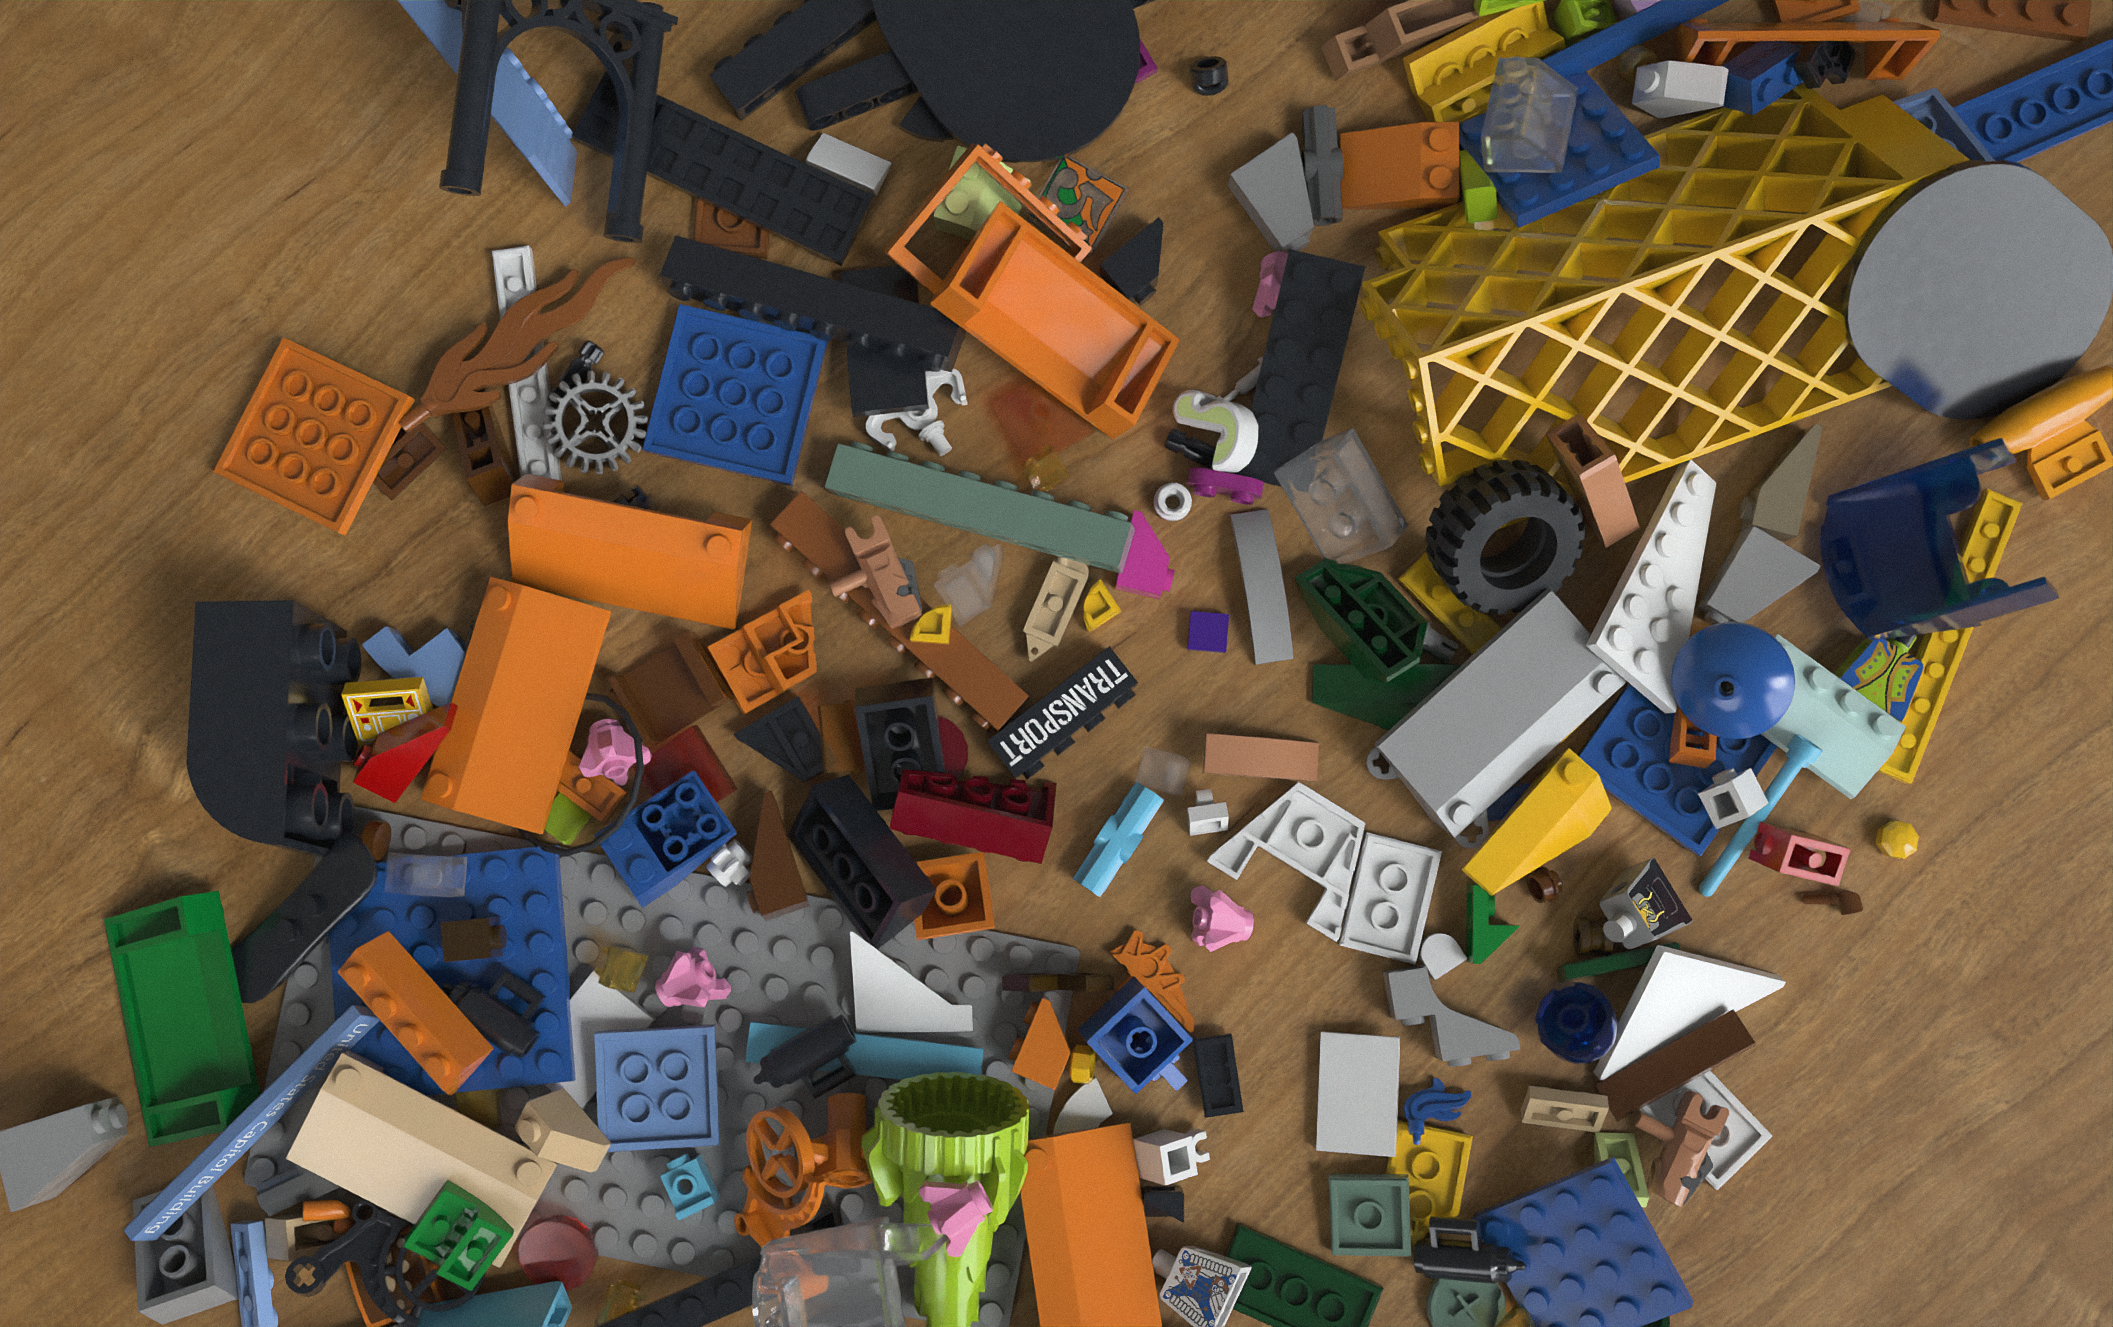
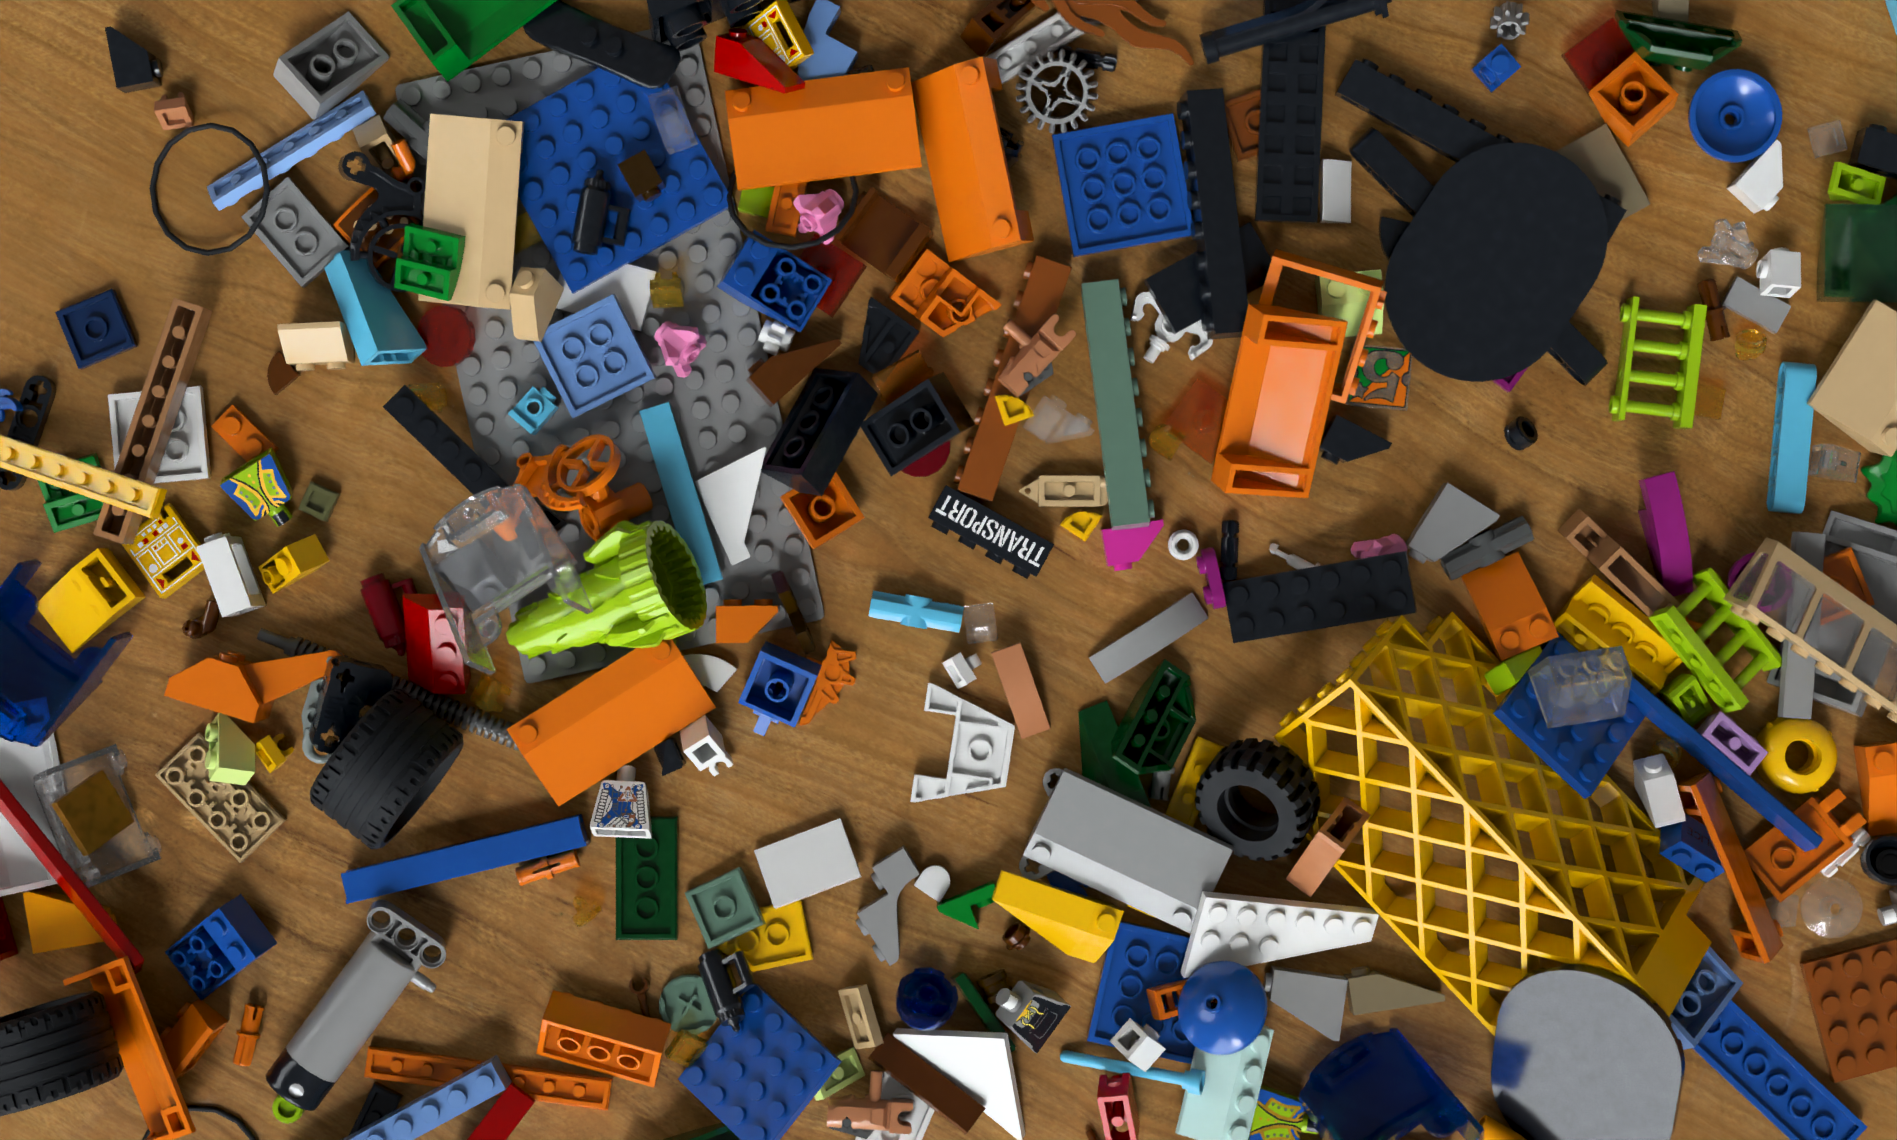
camera: 65 degrees right, 5 degrees up
medium blue tile [124,1005,380,1241] -> none
orange slope [338,931,494,1096] -> none
reddish brown tile [360,820,391,860] -> none
black piece [753,1014,857,1099] -> none
dark red wedge [889,769,1057,864] -> none
bright pink rock [919,1180,993,1257] -> none
yellow tile [1068,1044,1096,1084] -> none
white animal [1173,390,1258,473] -> none
dark purple tile [1187,611,1229,653] -> none
bright pink rock [1191,885,1254,952] -> none
black plate [1192,1033,1244,1118] -> none
clear slope [1274,428,1408,564] -> none
white tile [1338,832,1442,965] -> none
blue piece [1403,1078,1471,1145] -> none
black tile [1794,41,1856,89] -> none

